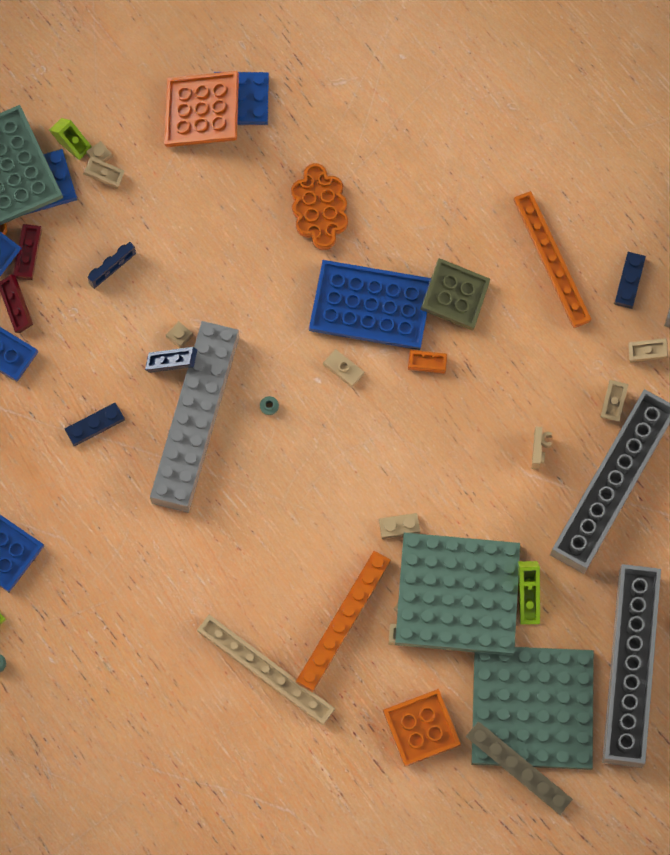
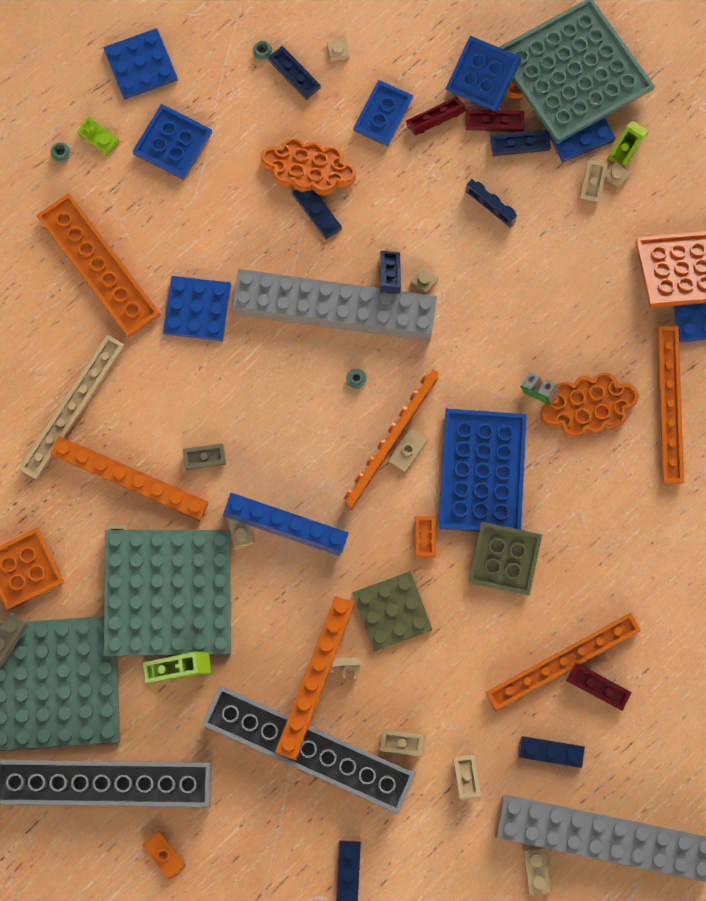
camera: 80 degrees right, 5 degrees up
none -> orange plate [37,193,161,338]
none -> blue plate [163,276,231,341]
none -> dark tan plate [183,444,226,470]
none -> blue brick [223,492,349,556]
none -> orange plate [261,138,356,195]
none -> orange plate [276,596,355,760]
none -> orange plate [344,369,440,510]
none -> olive plate [352,571,432,651]
none -> dark blue plate [490,130,551,156]
none -> flat silver piece [520,373,560,405]
none -> dark red plate [566,662,632,711]
none -> orange plate [657,326,684,484]

